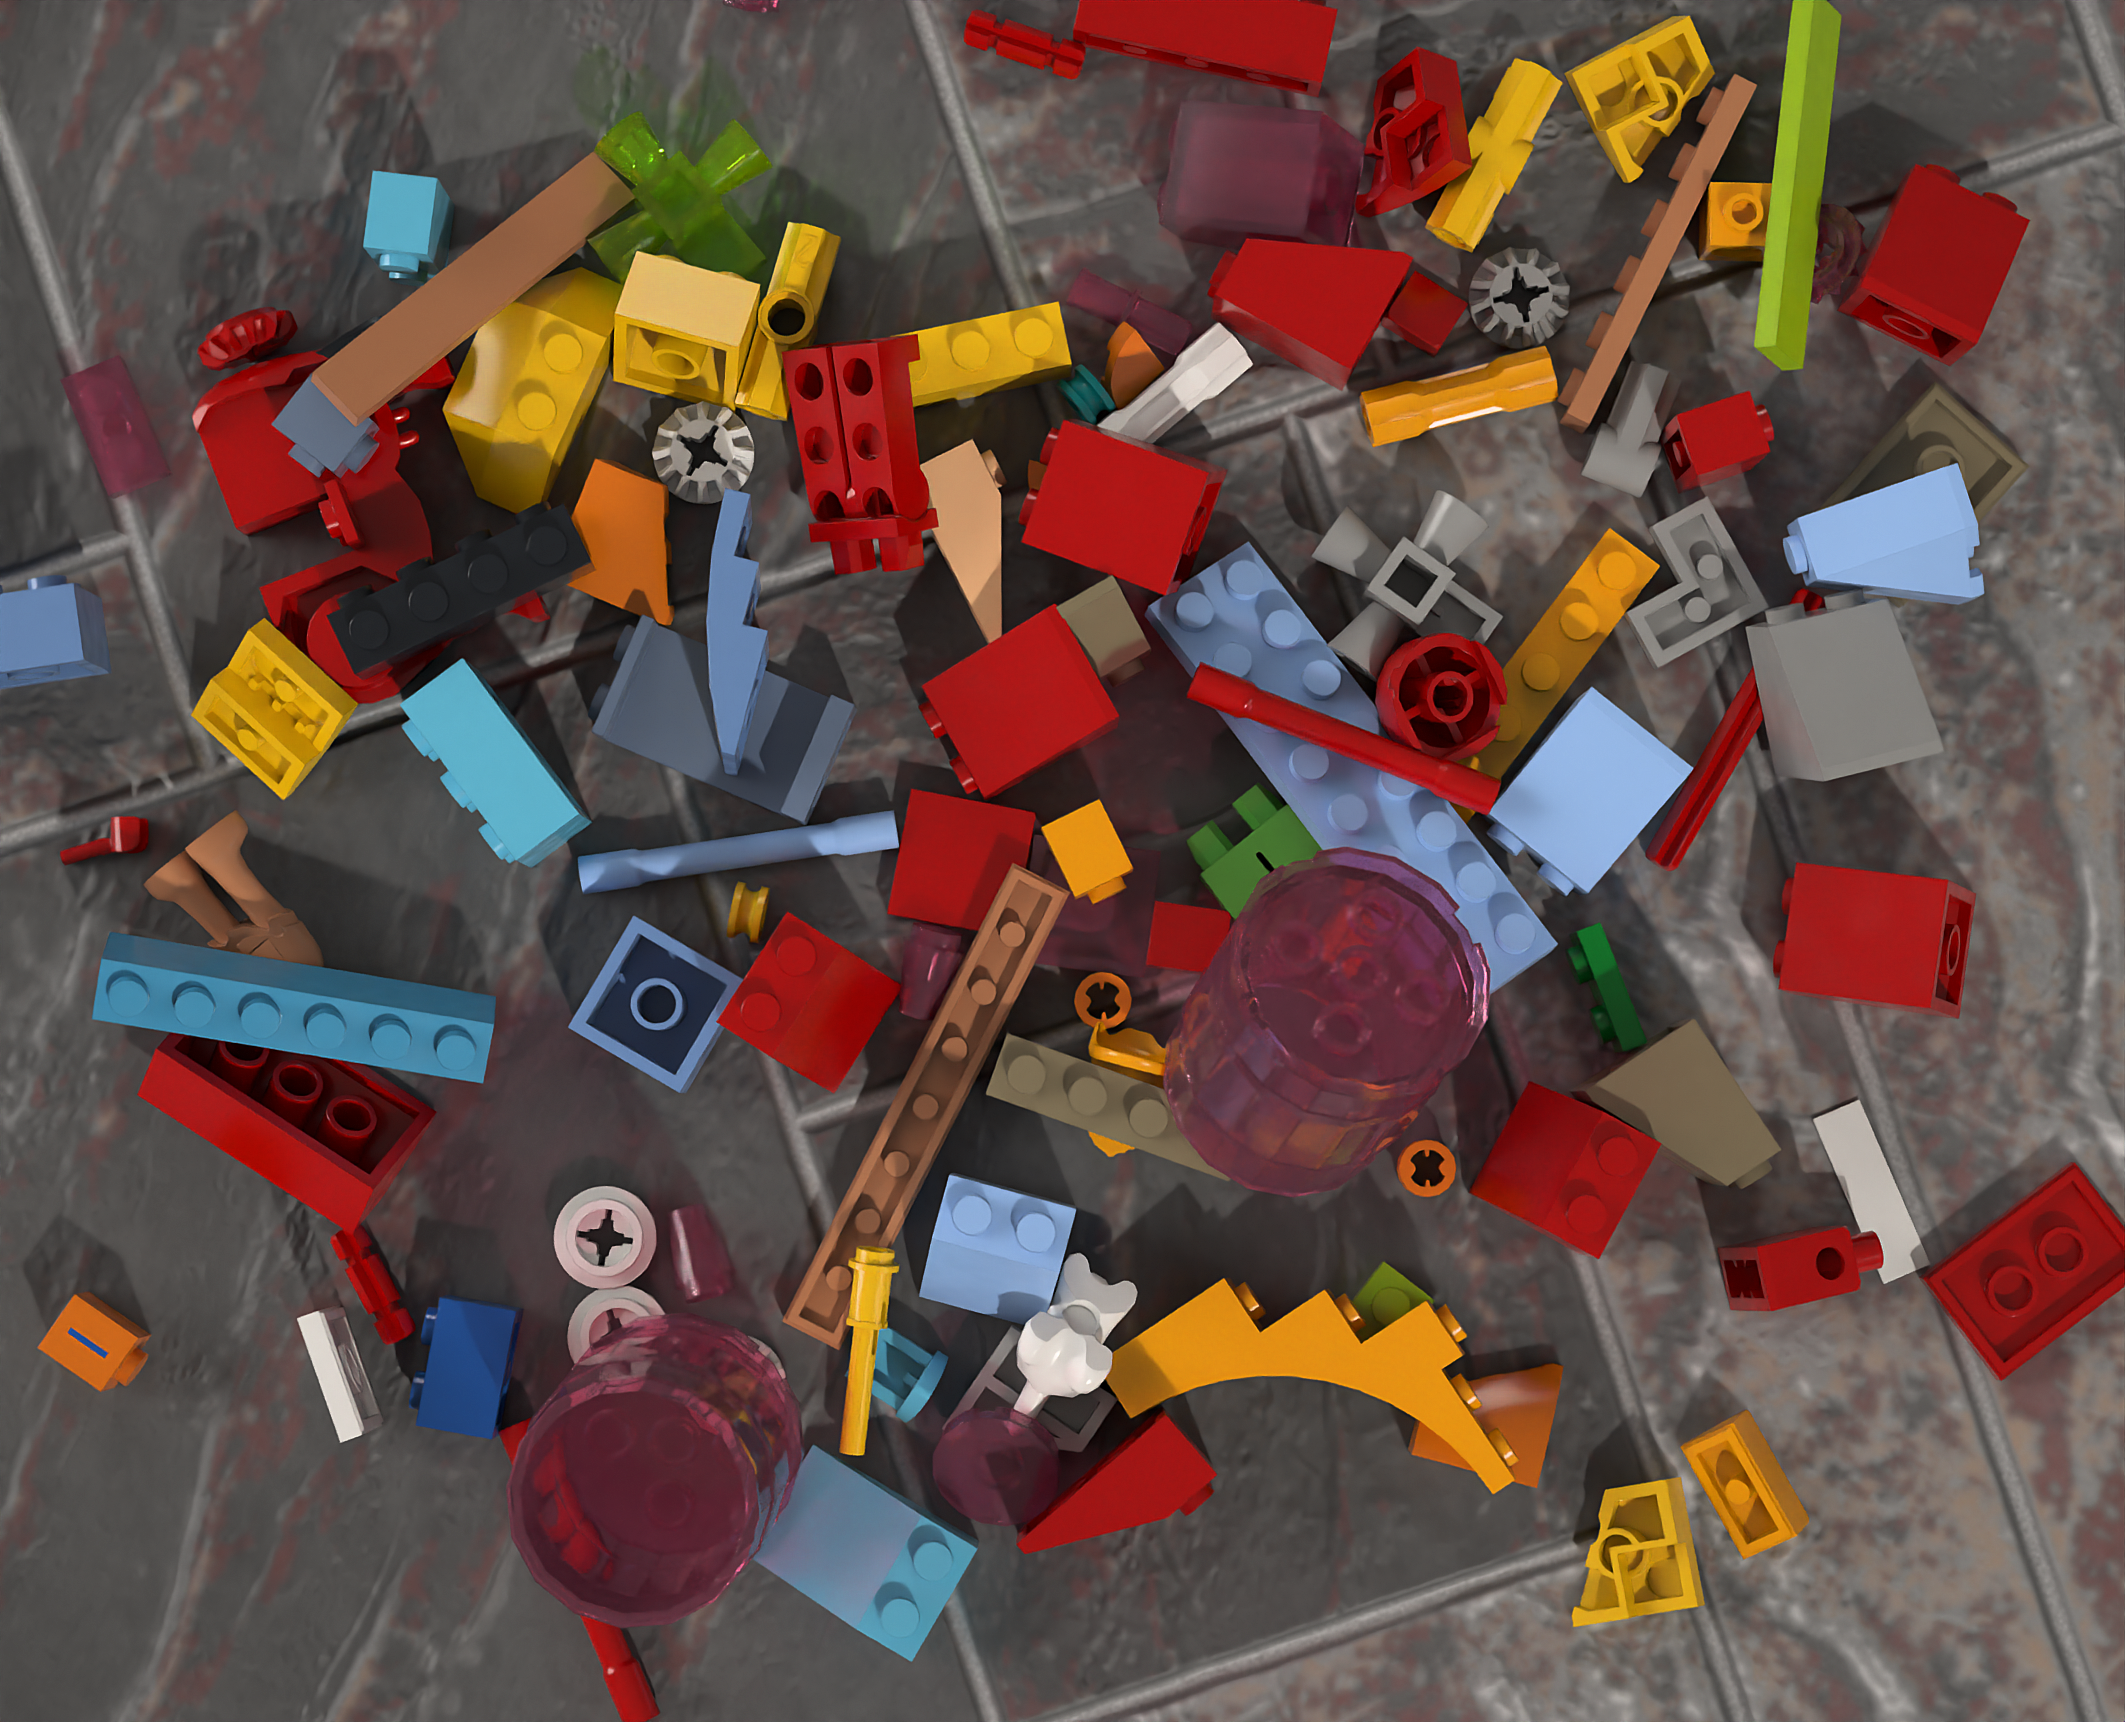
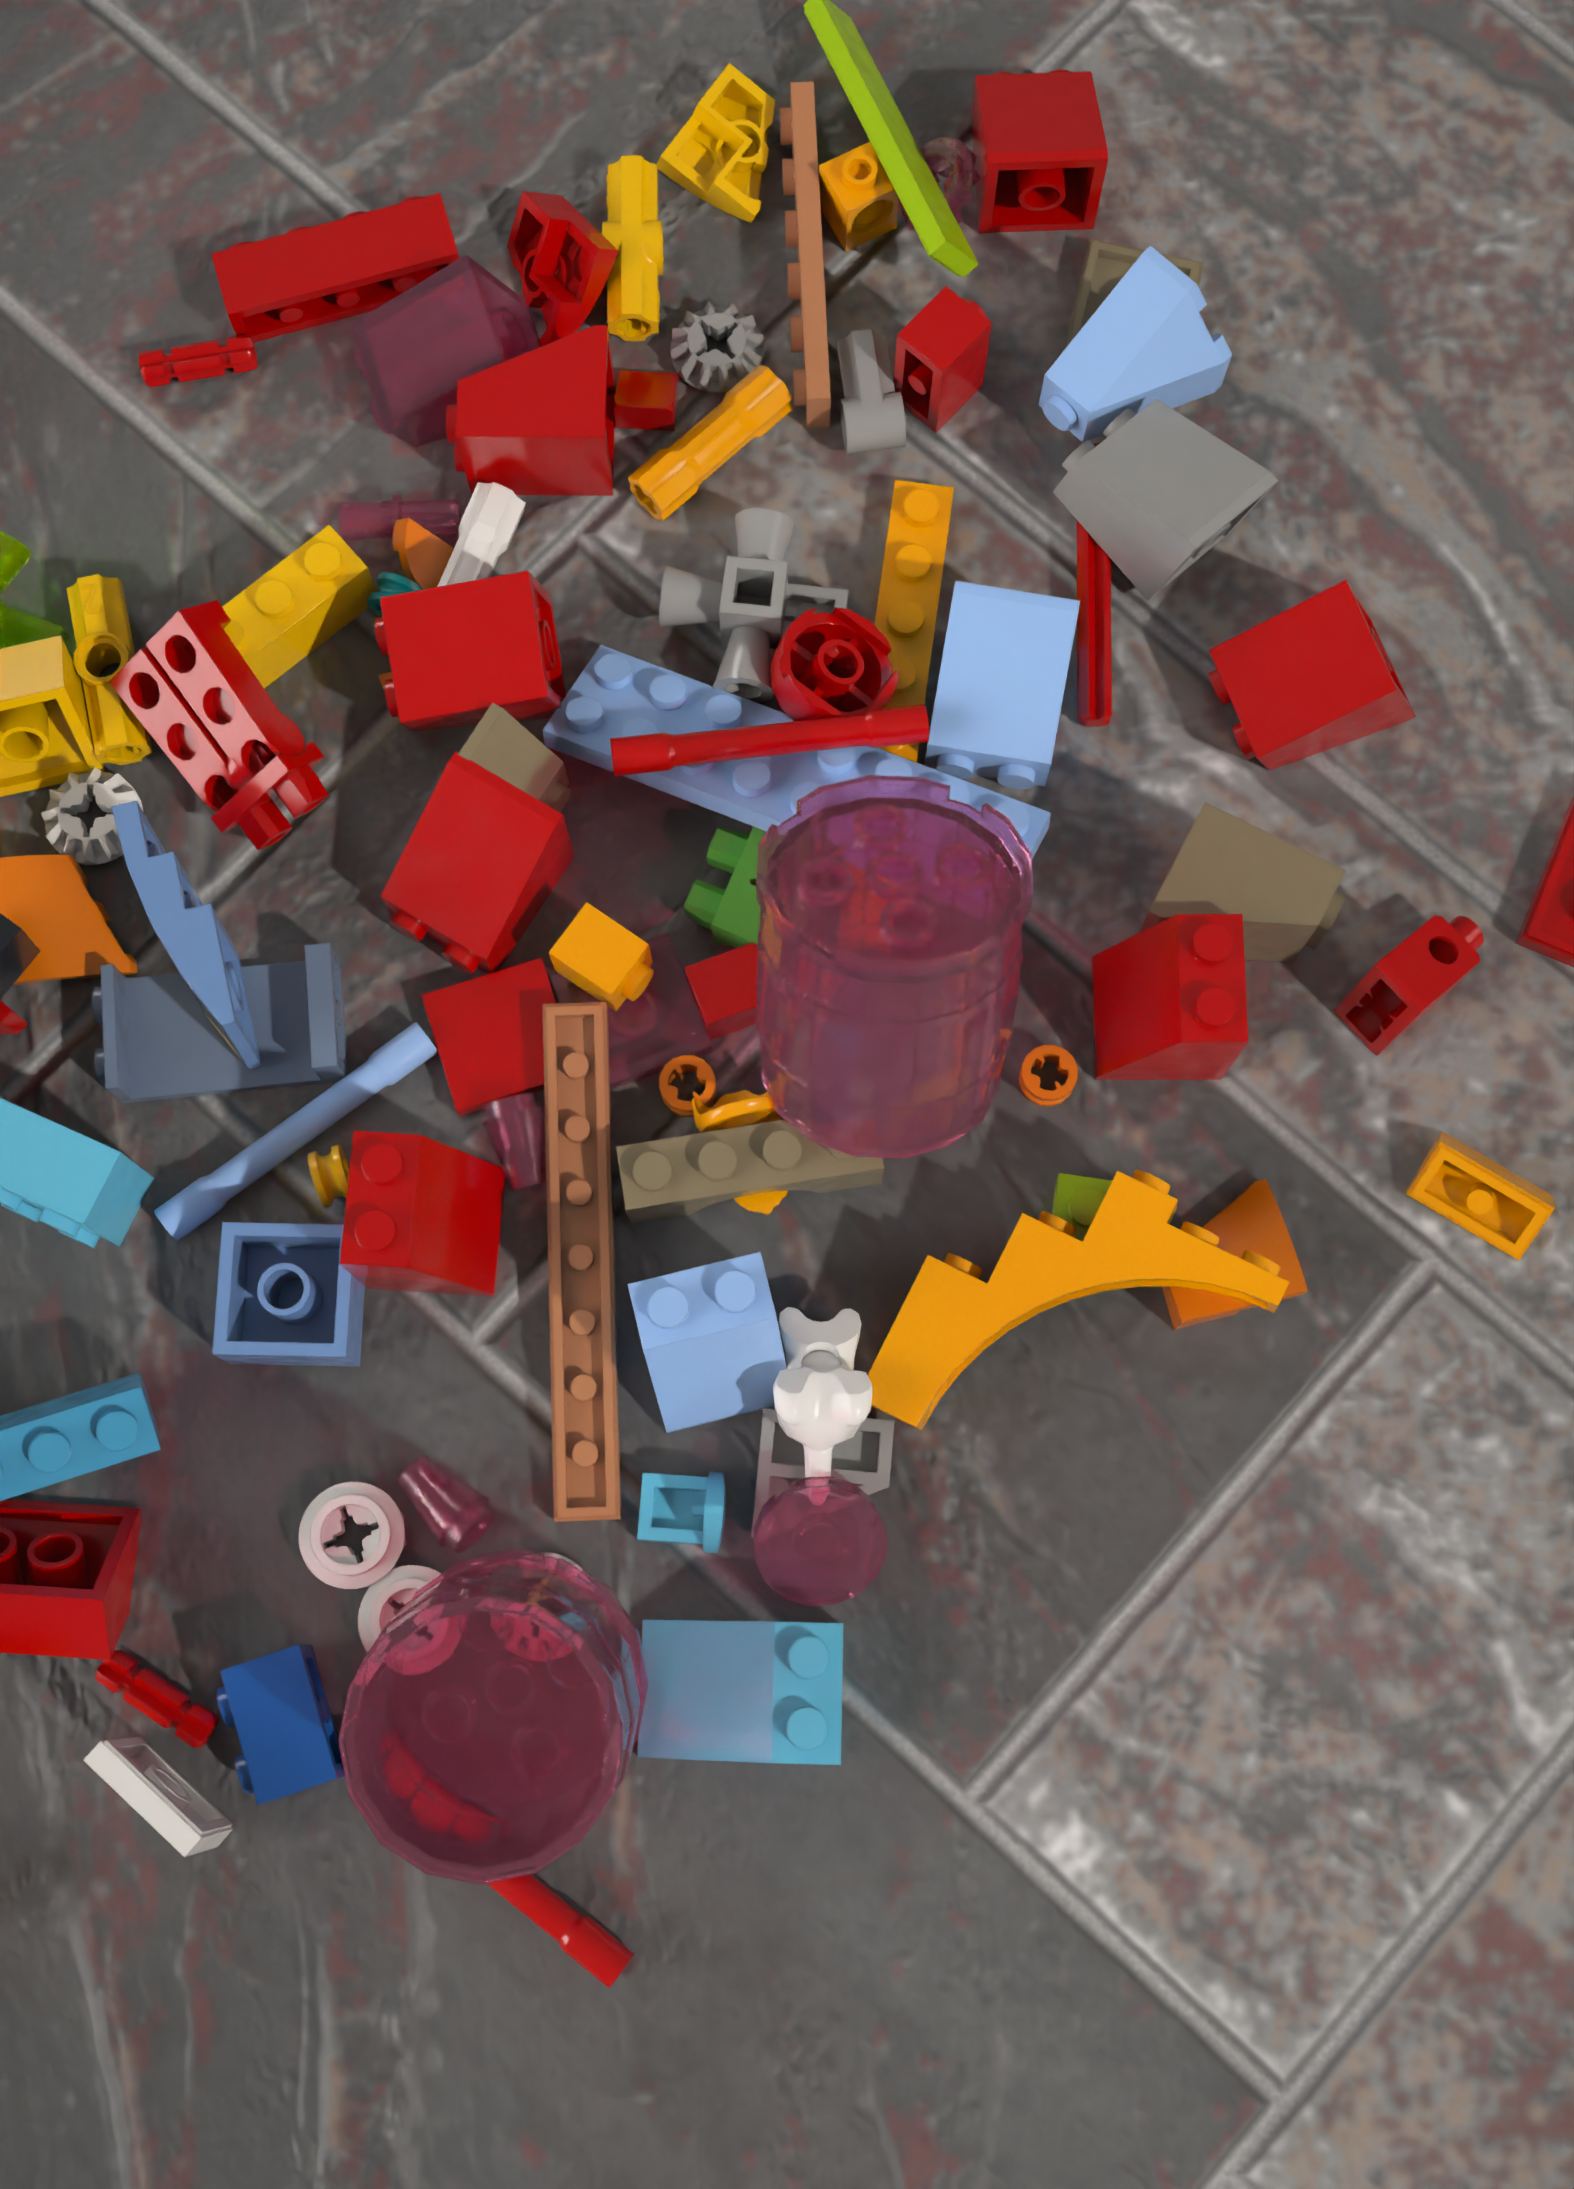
camera: 25 degrees left, 10 degrees down
yellow pin [839,1246,900,1455] -> none
light nougat slope [920,439,1007,644] -> none
red slope [1016,1406,1217,1554] -> none
green plate [1565,922,1647,1053] -> none
yellow slope [1572,1477,1705,1627] -> none
light grey plate [1624,496,1769,670] -> none
white sticker [1813,1100,1930,1284] -> none

